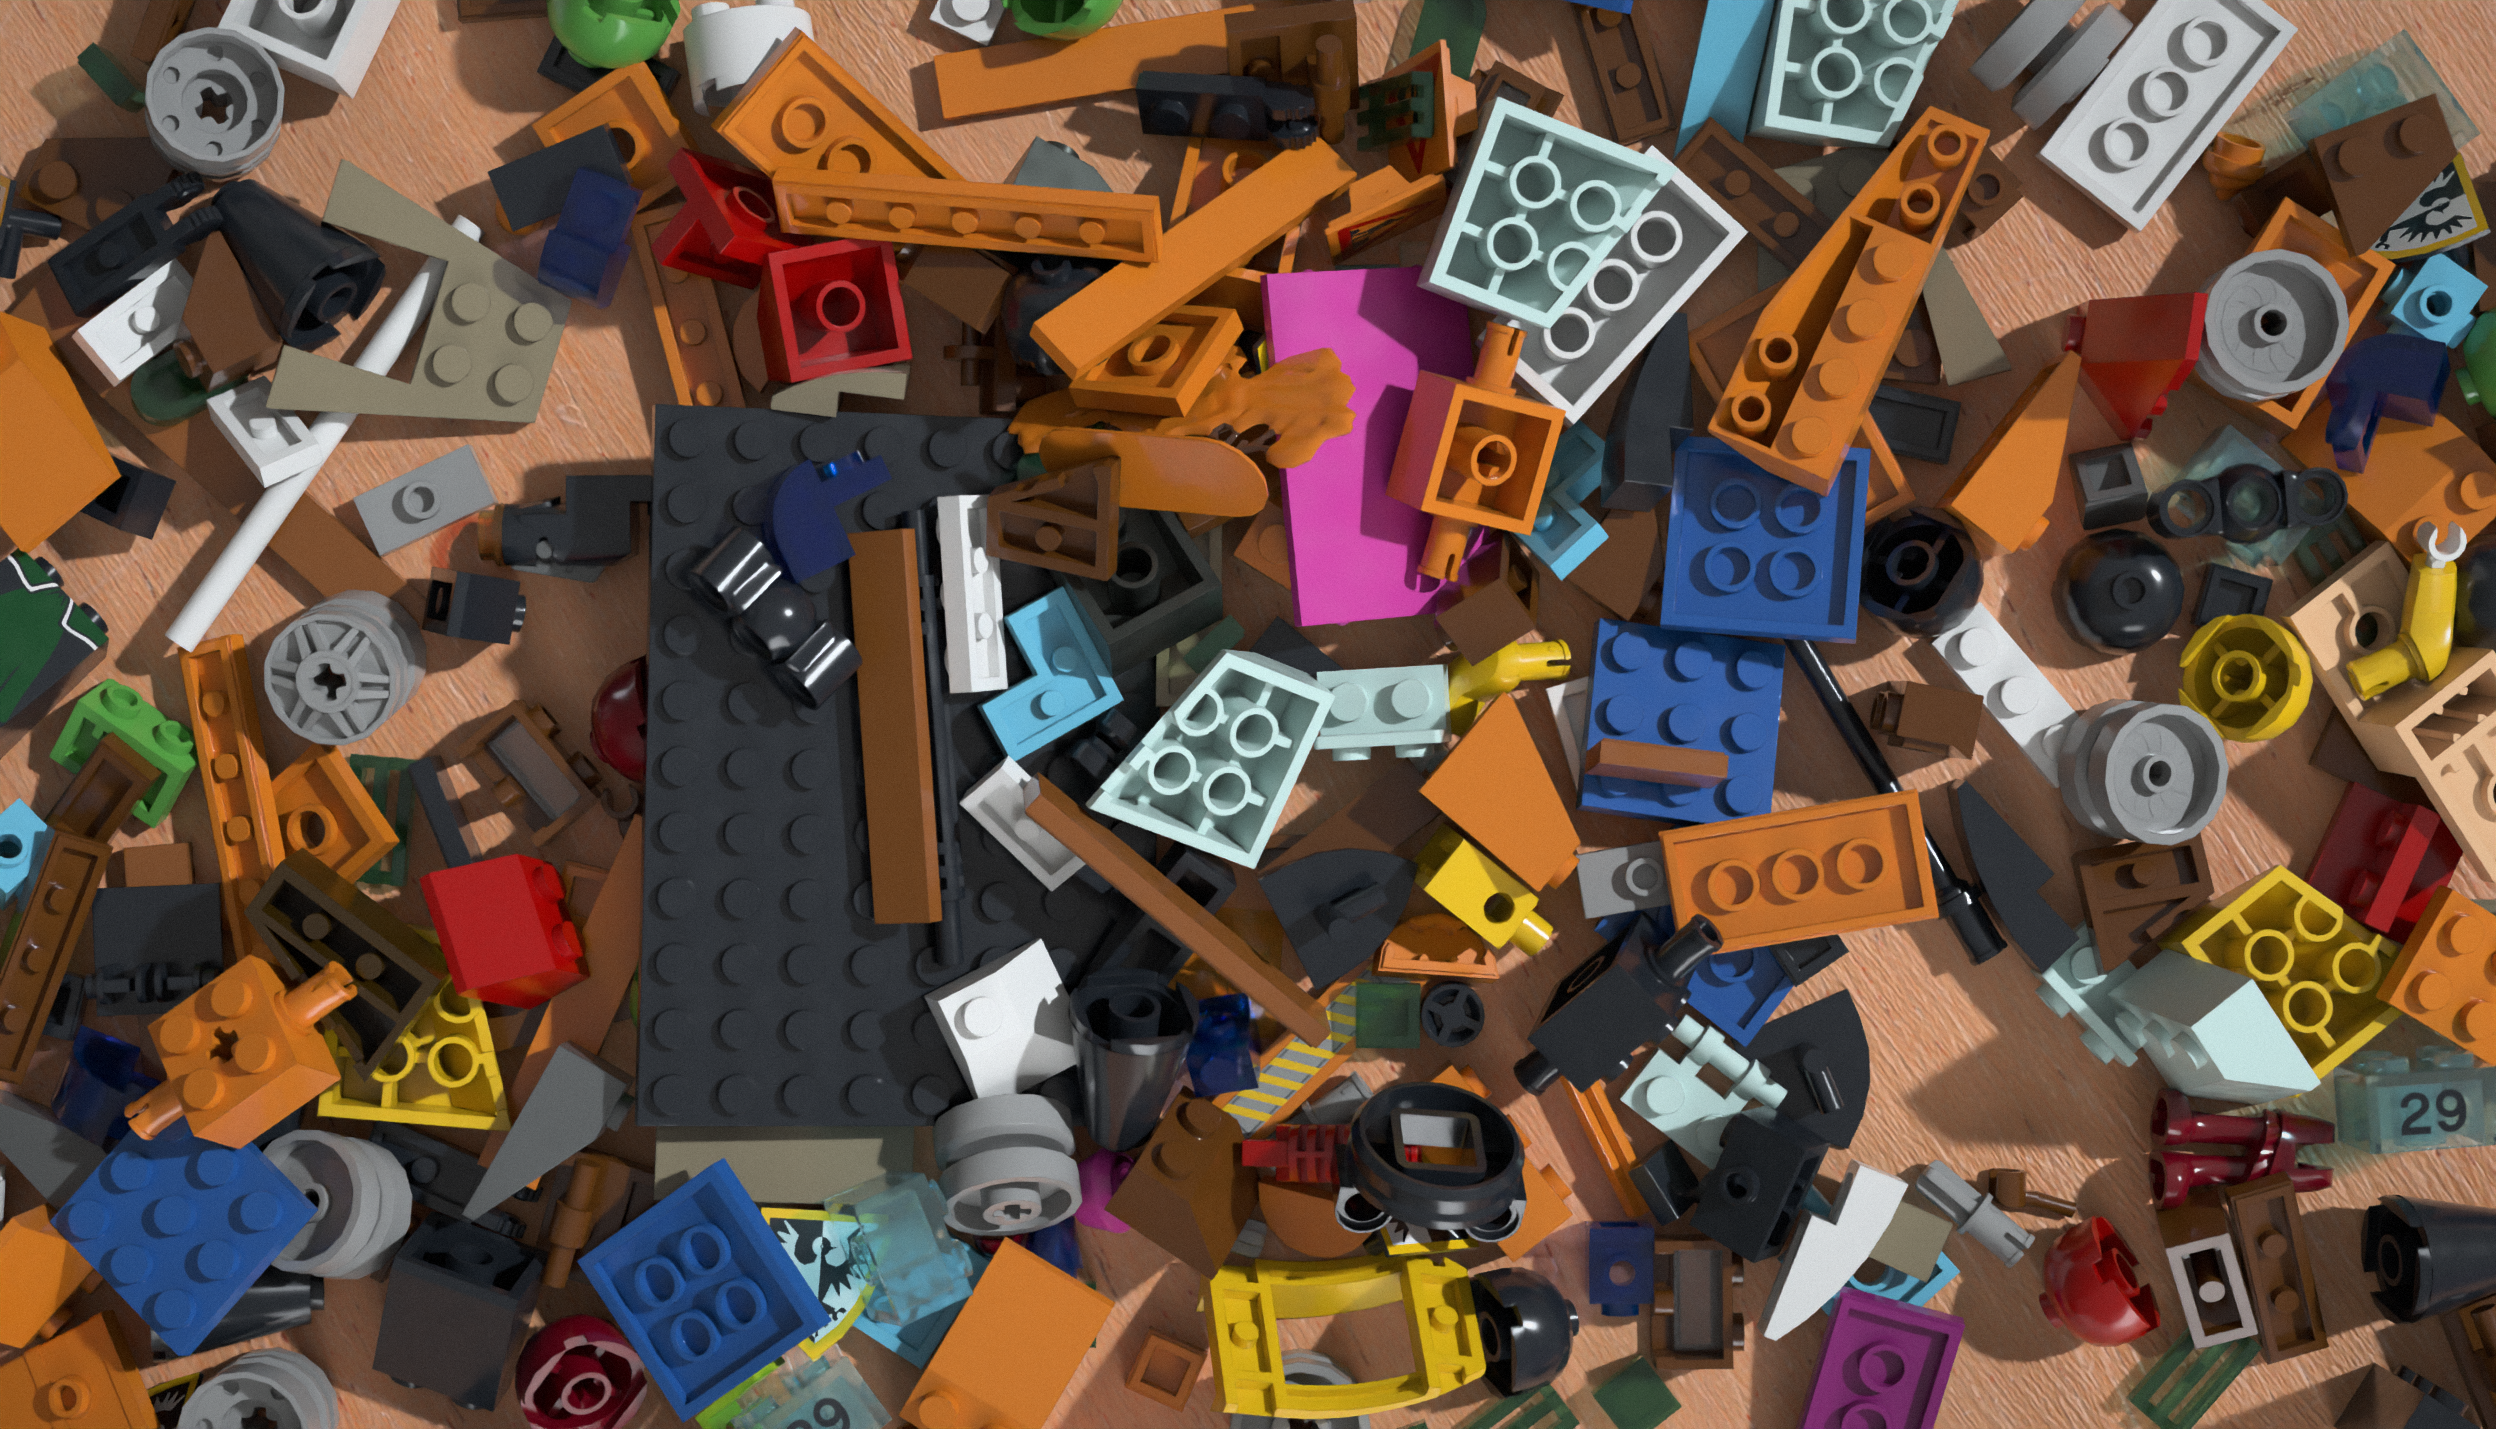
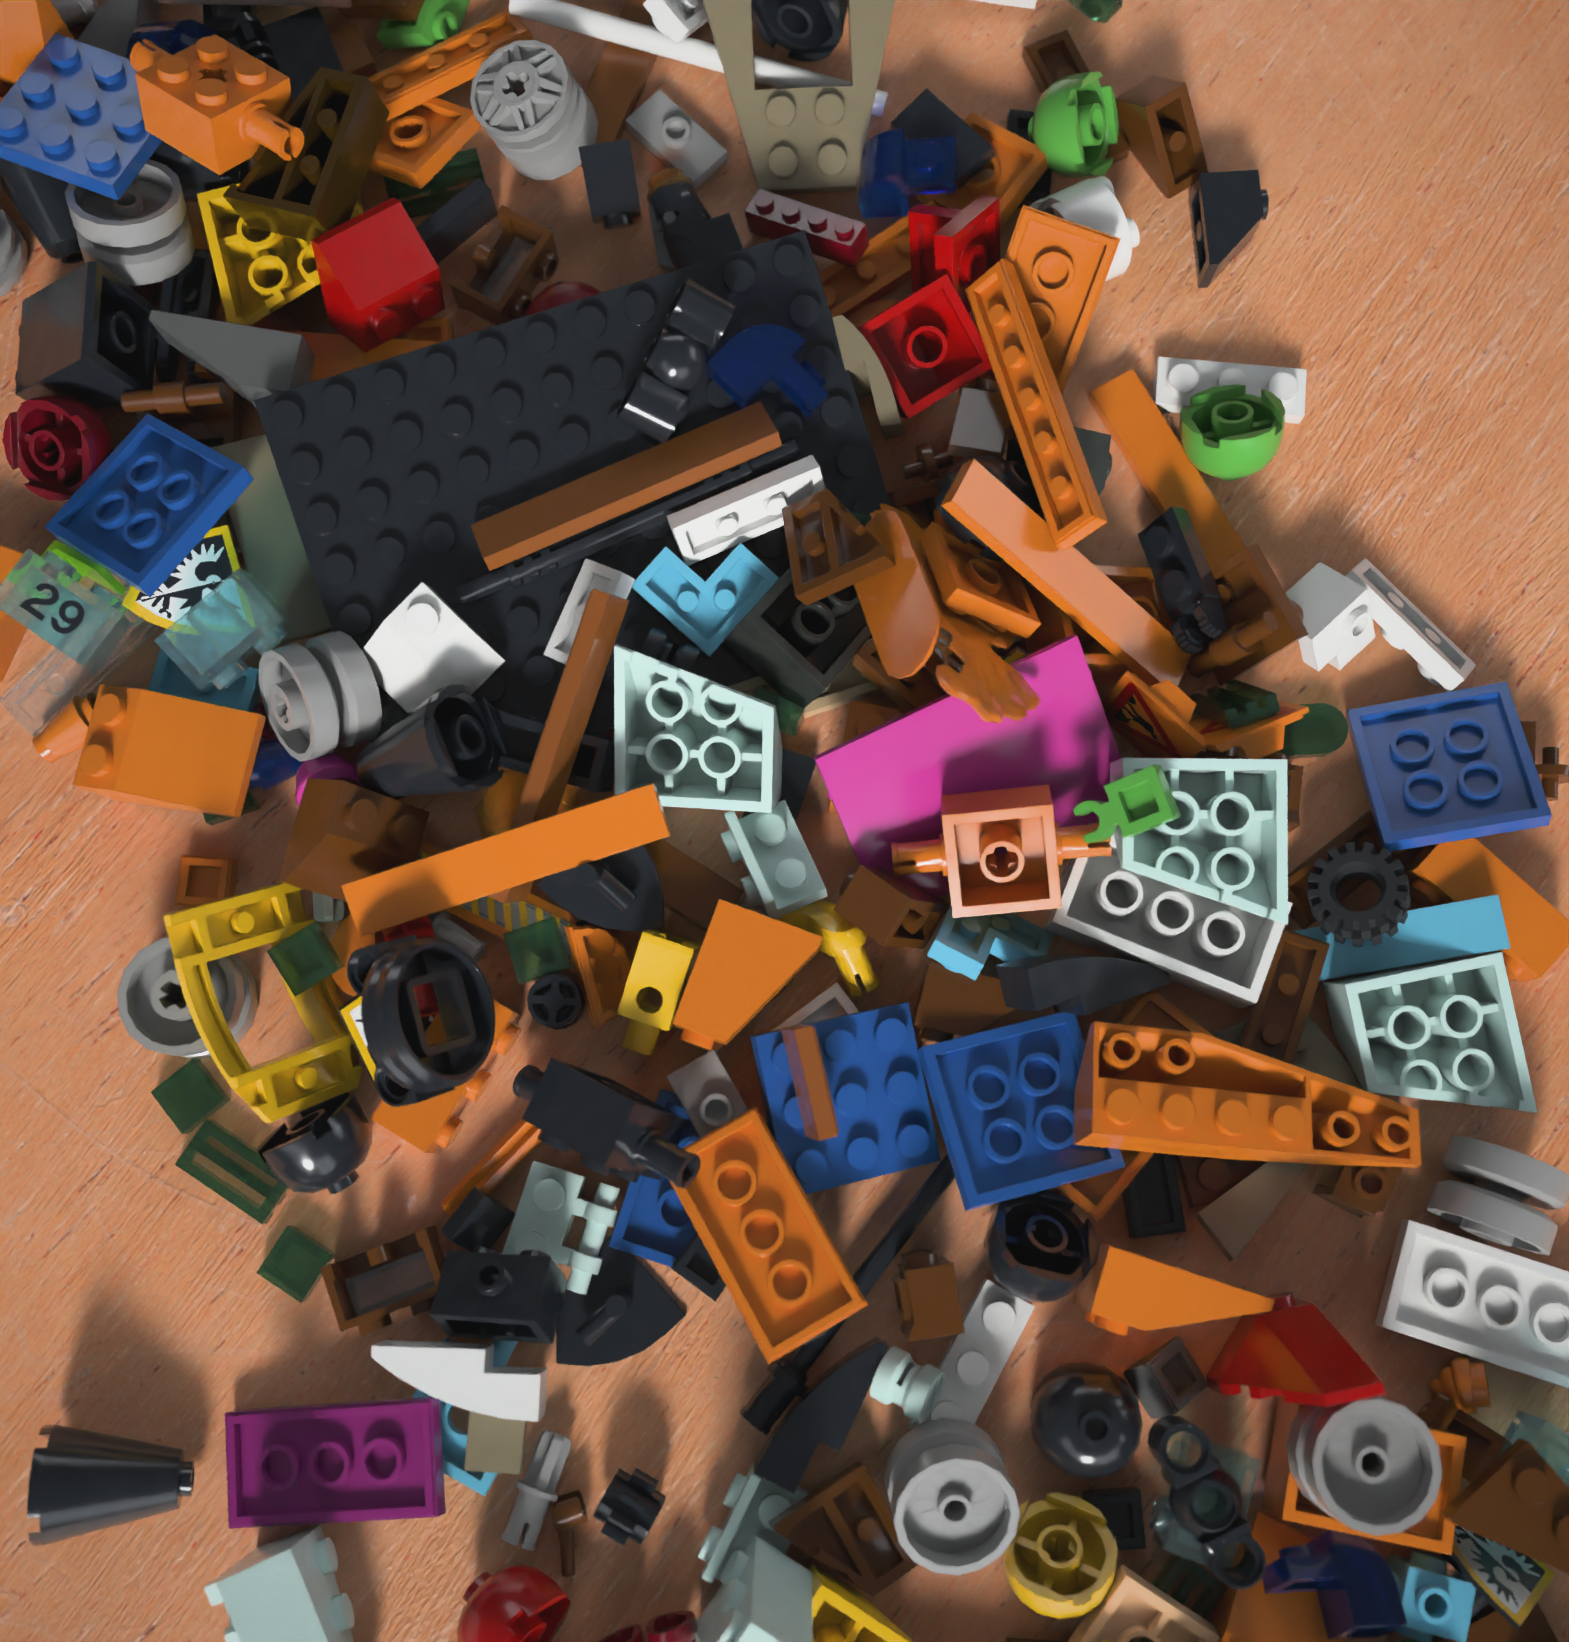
camera: 70 degrees right, 10 degrees down
clear blue brick [1185,992,1262,1098] -> none
clear blue brick [1585,1220,1654,1317] -> none
none -> clear green tile [267,921,345,996]
none -> orange tile [341,782,671,937]
none -> black gear [593,1468,667,1546]
none -> dark red piece [744,189,869,268]
none -> light aqua wheel [870,1346,946,1423]
none -> bright green plate [1073,765,1181,843]
none -> black tyre [1307,842,1410,947]

